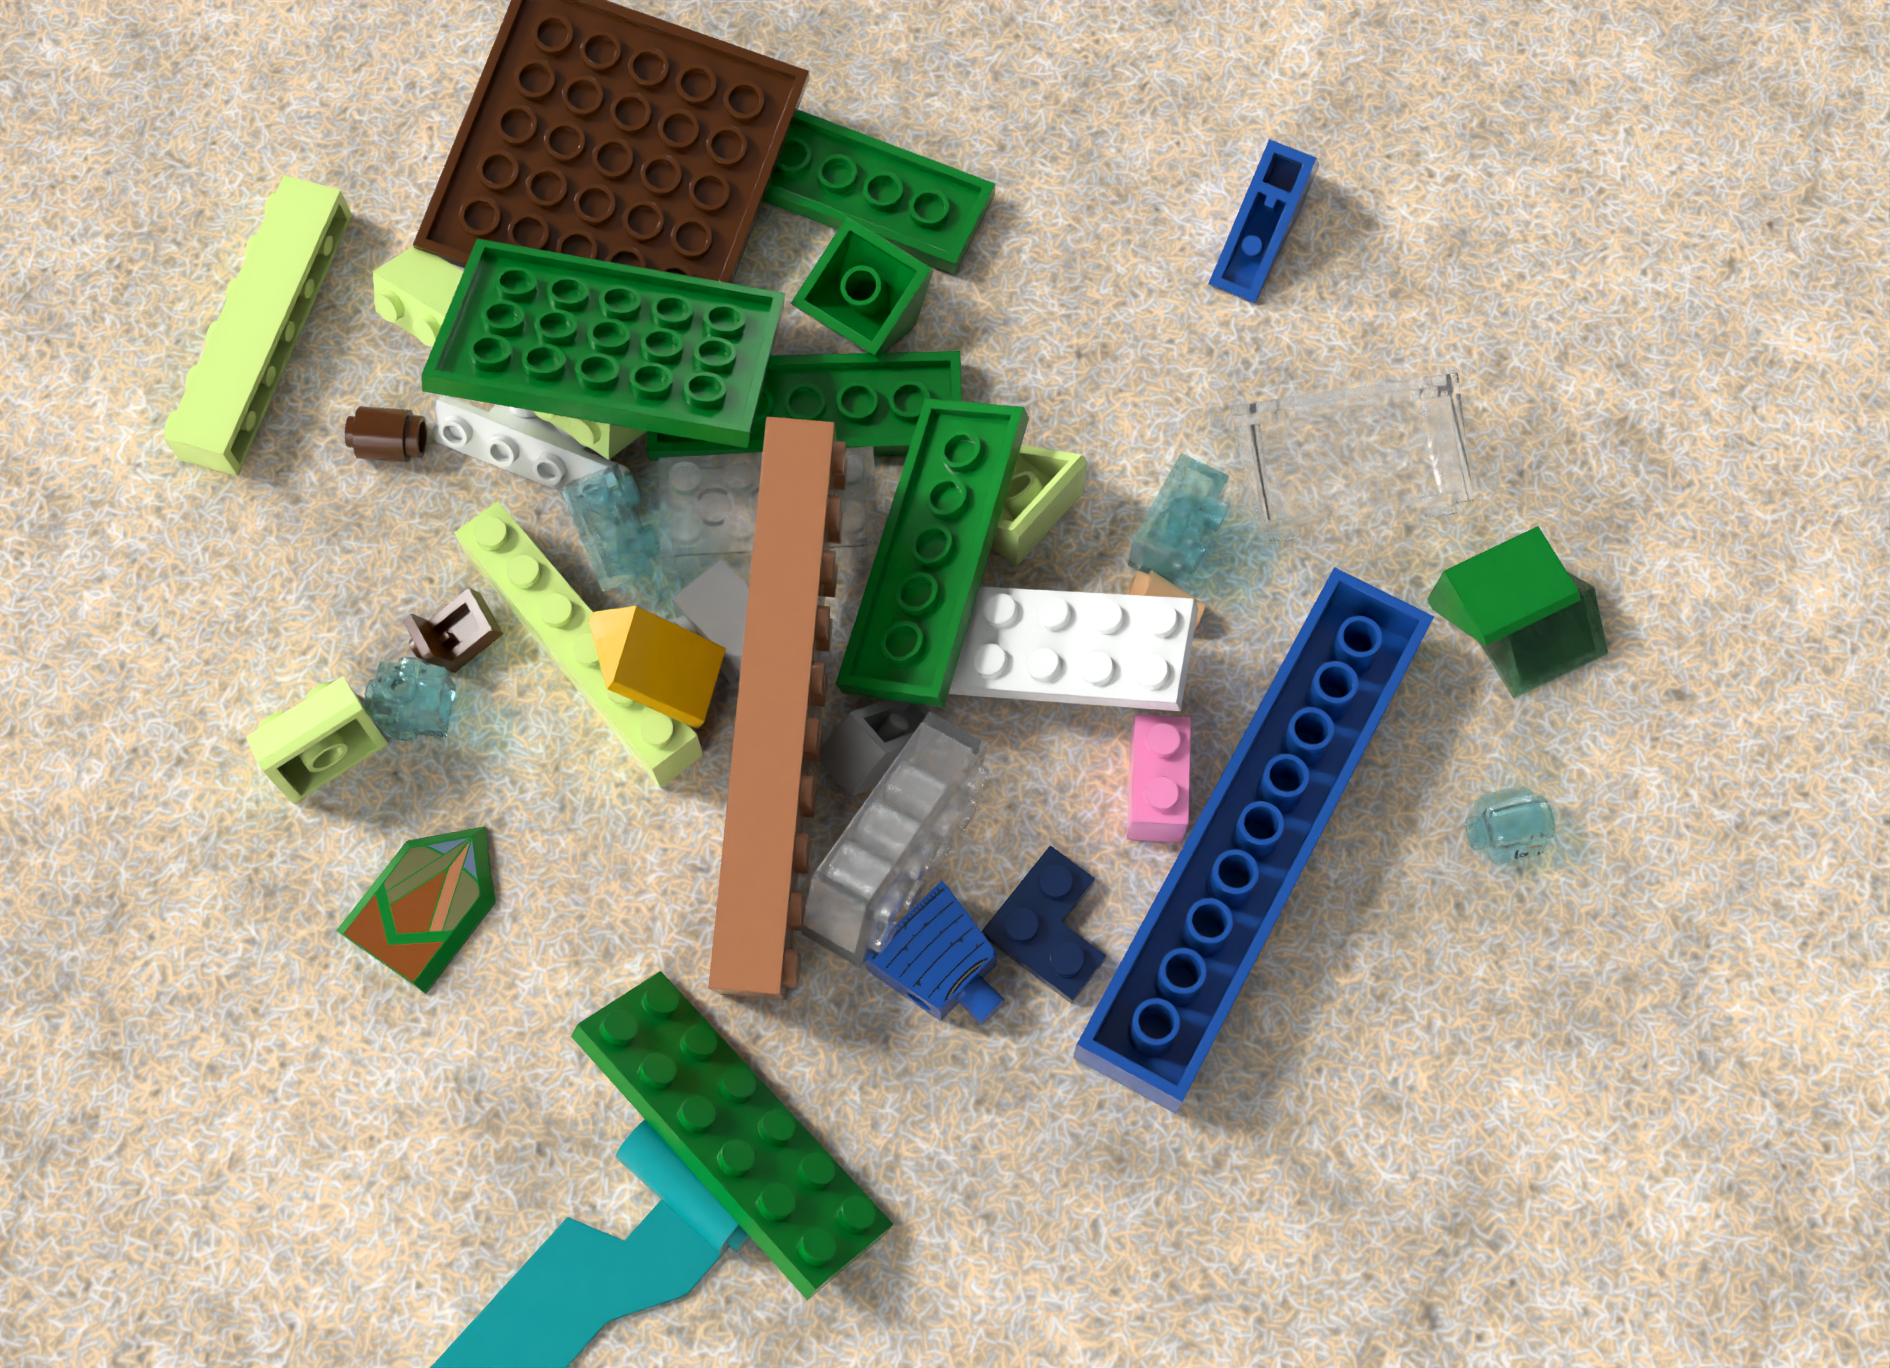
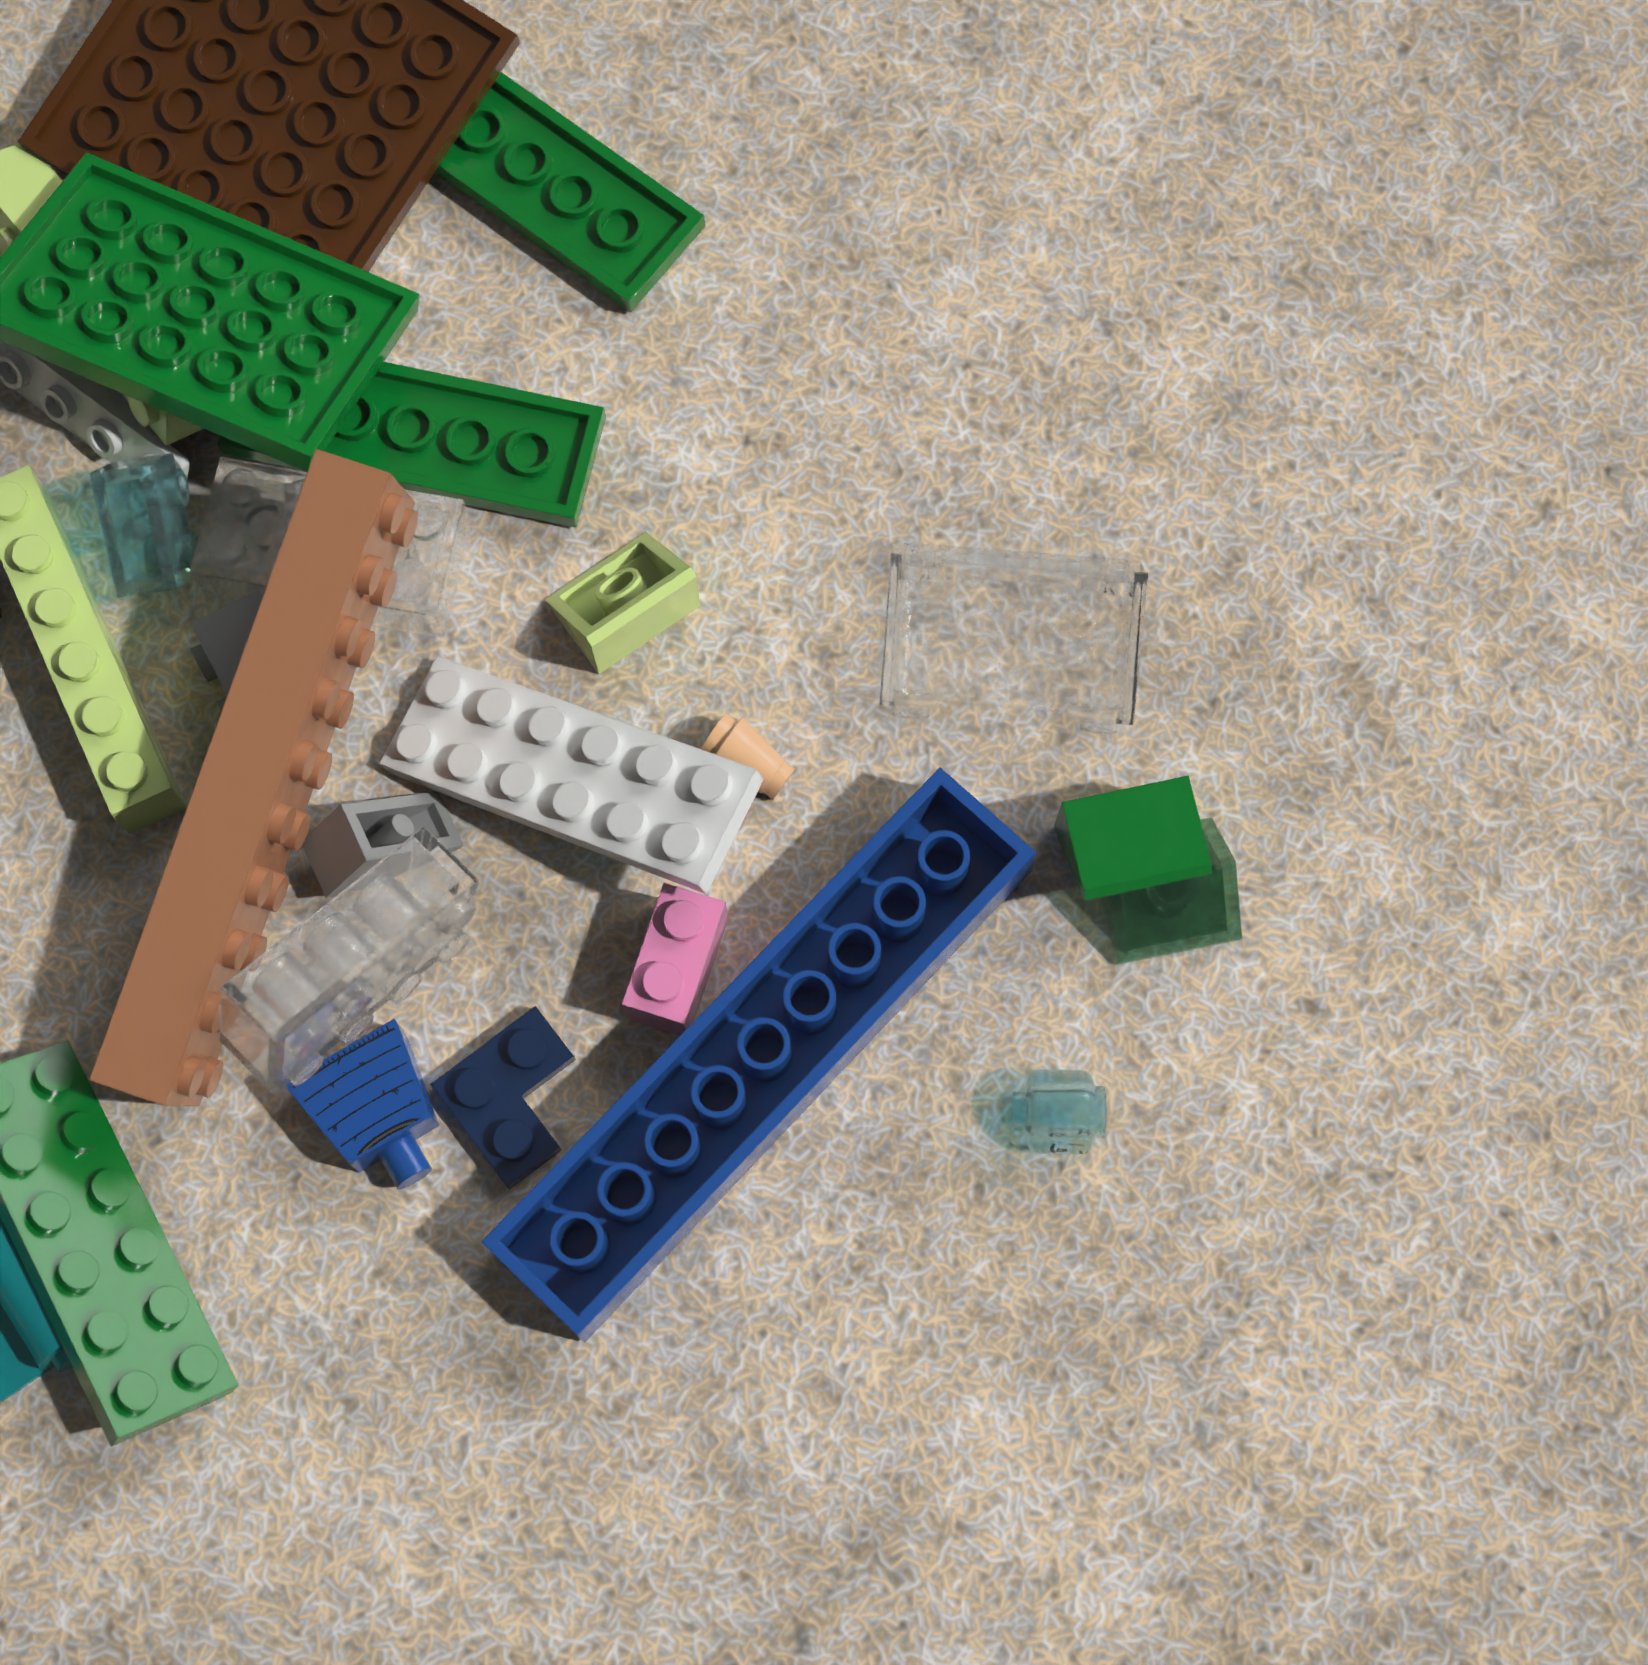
camera: 15 degrees right, 5 degrees up
yellow slope [588,606,726,729] -> none
green slope [791,217,933,358] -> none
green plate [835,398,1029,707] -> none
clear light blue brick [1128,453,1230,586] -> none
blue slope [1208,139,1320,303] -> none

